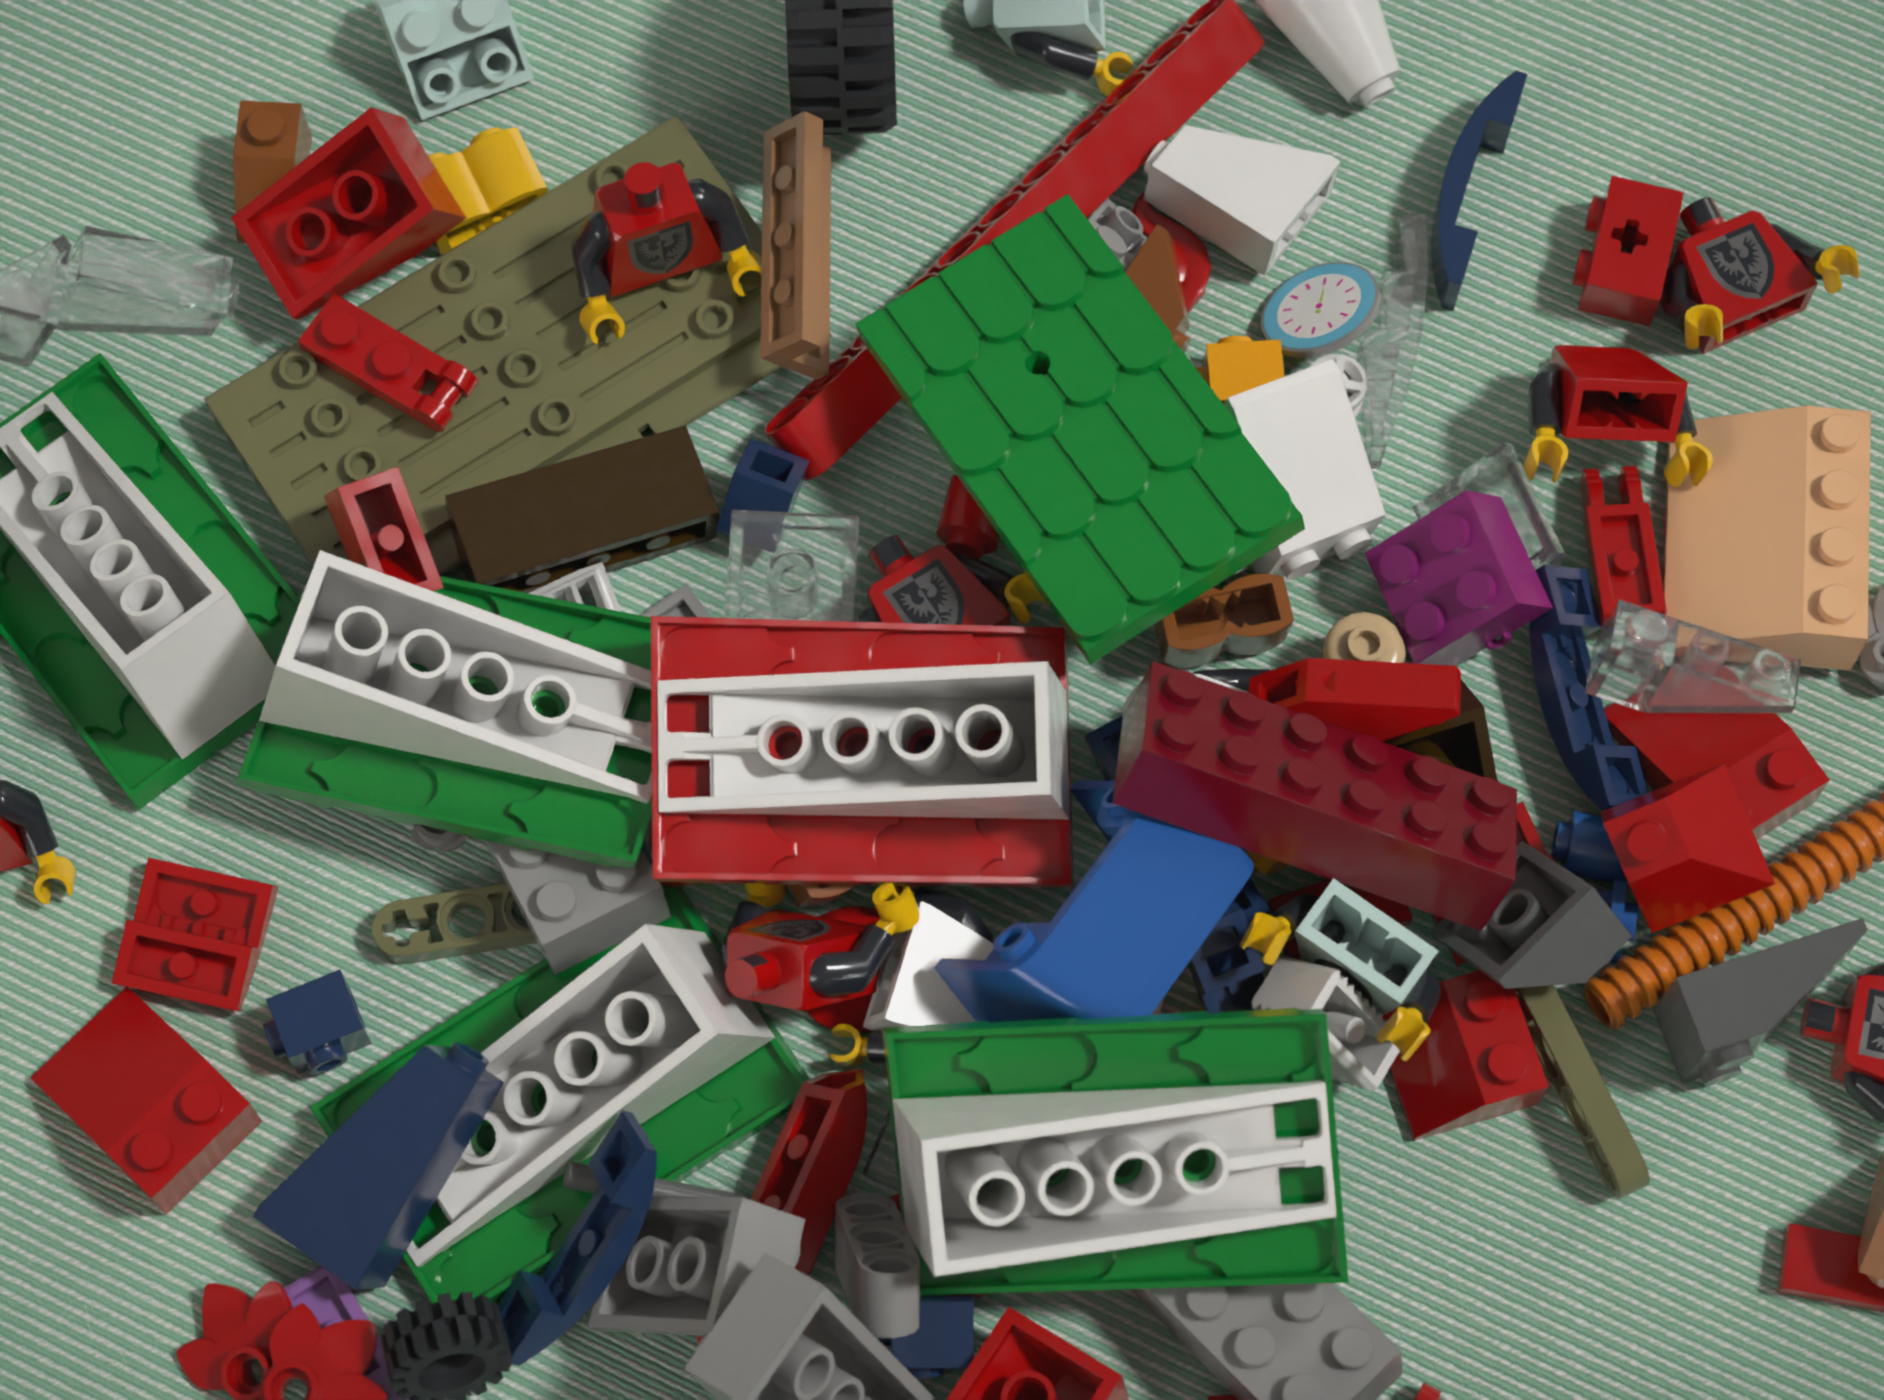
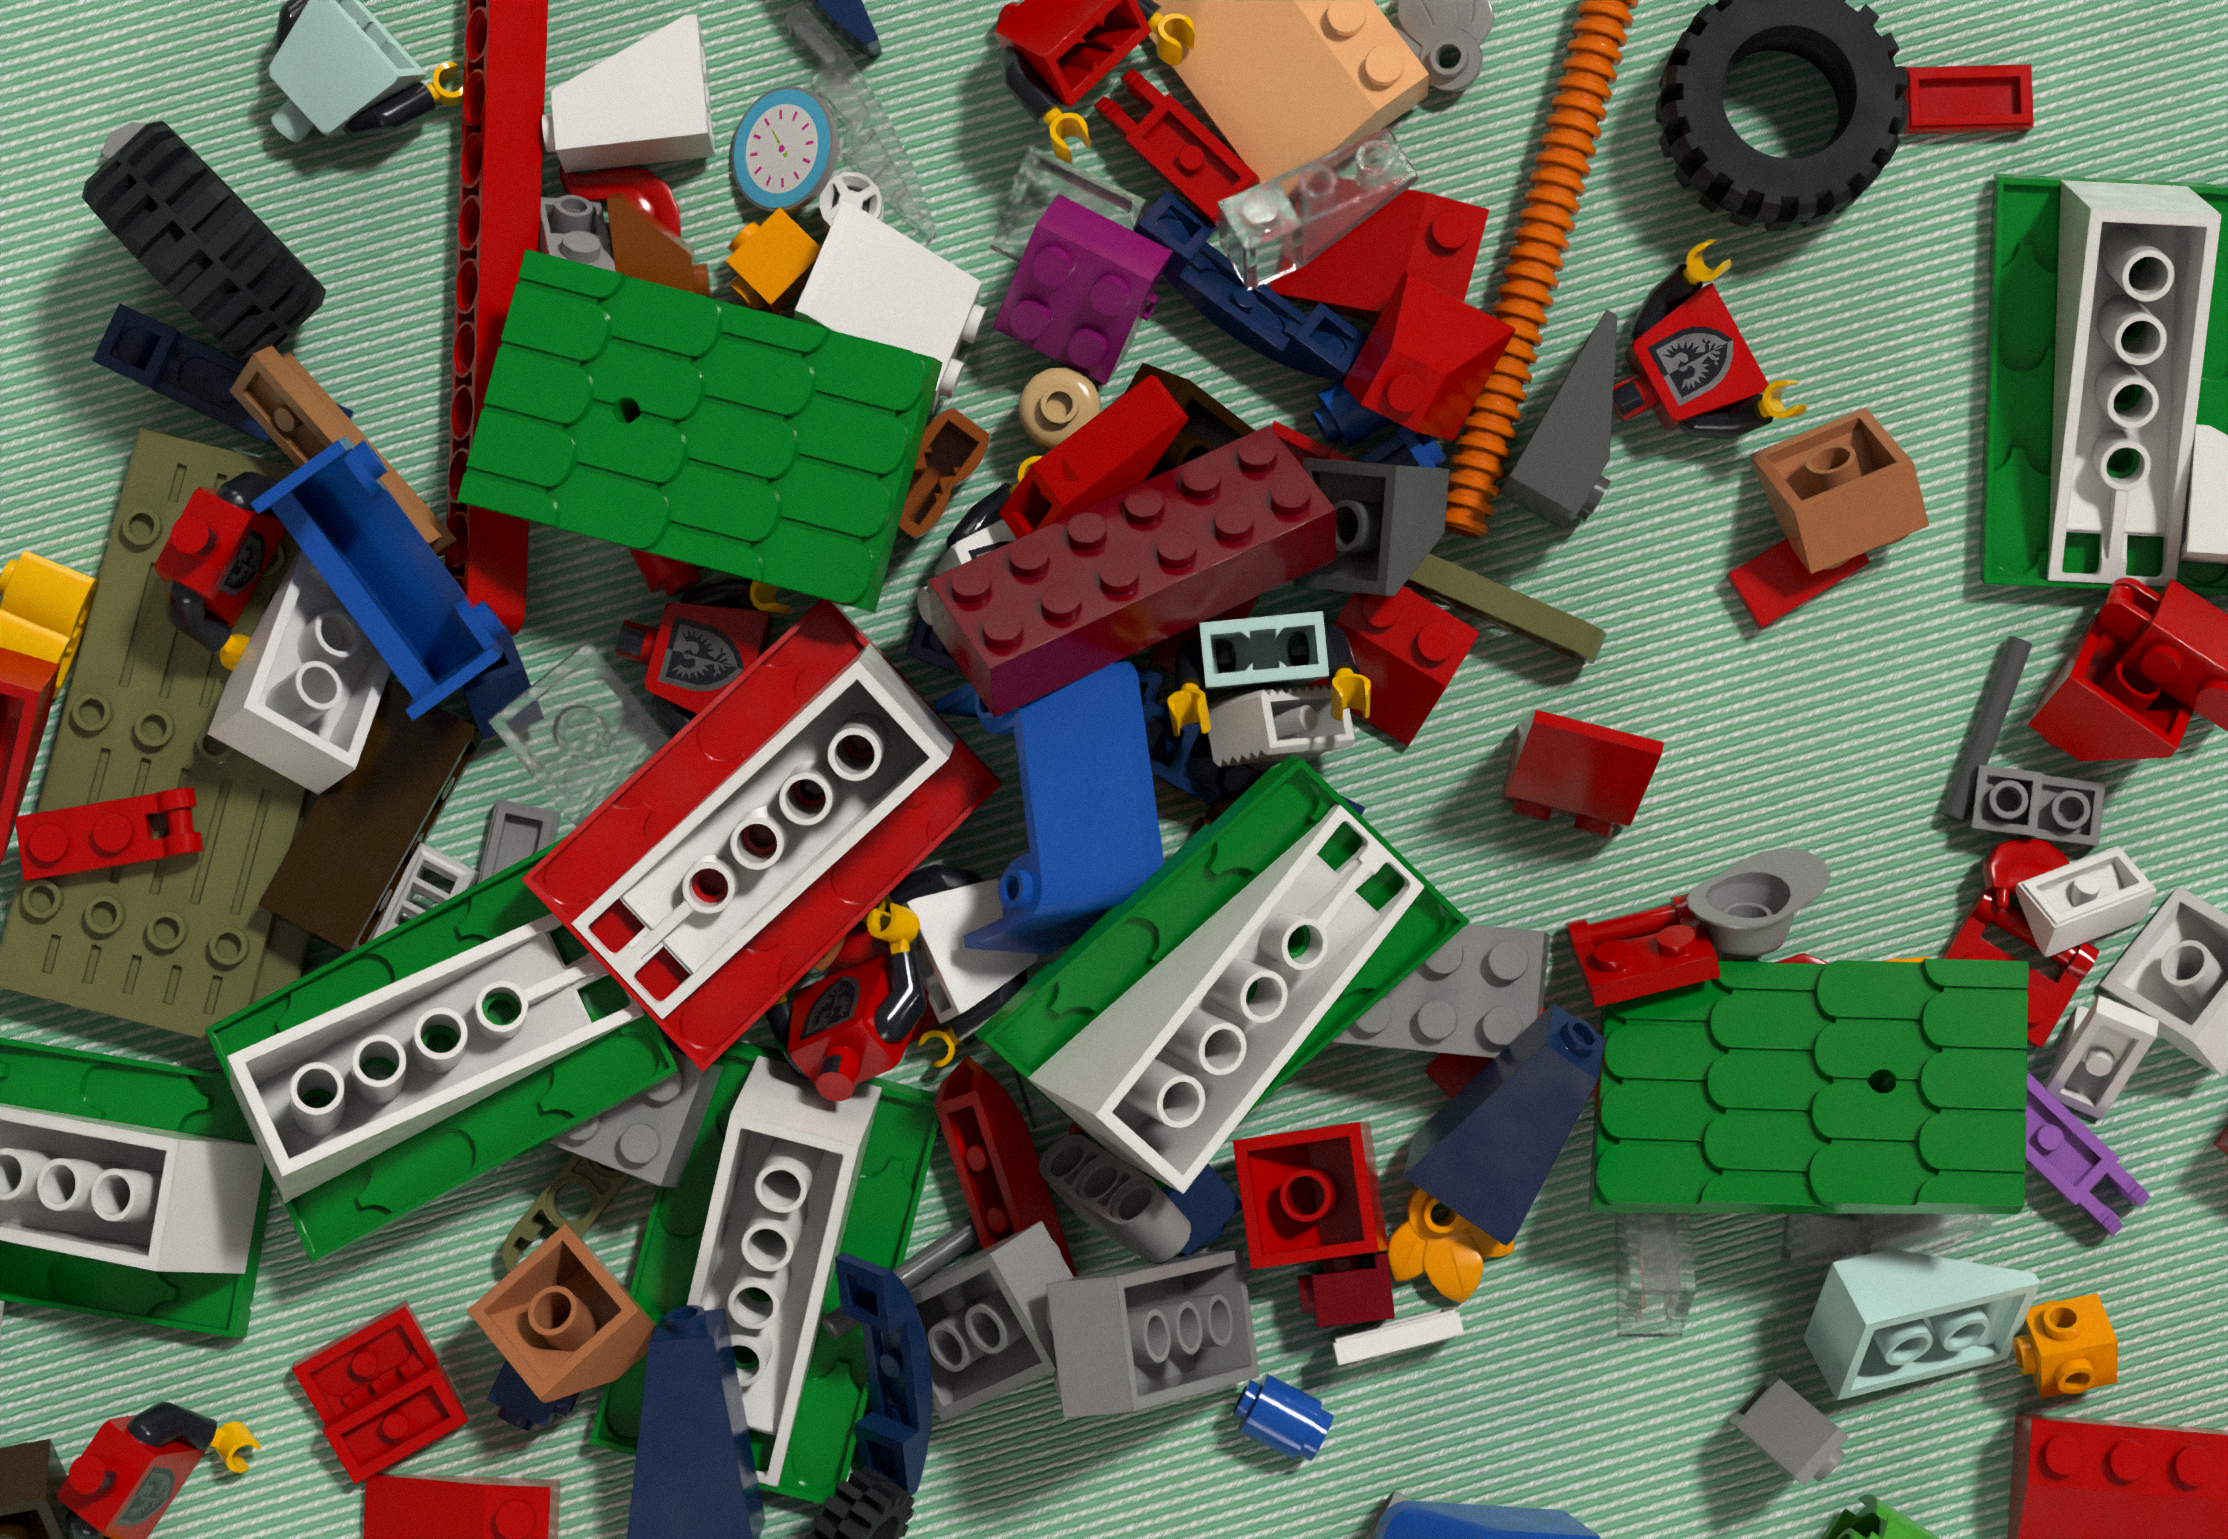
camera: 40 degrees left, 15 degrees up
red slope [324,466,444,592] -> none
none -> dark blue slope [92,303,355,450]
none -> white slope [207,550,391,795]
none -> blue windscreen [250,436,507,721]
none -> nougat slope [467,1223,657,1403]
none -> red slope [1499,710,1665,838]

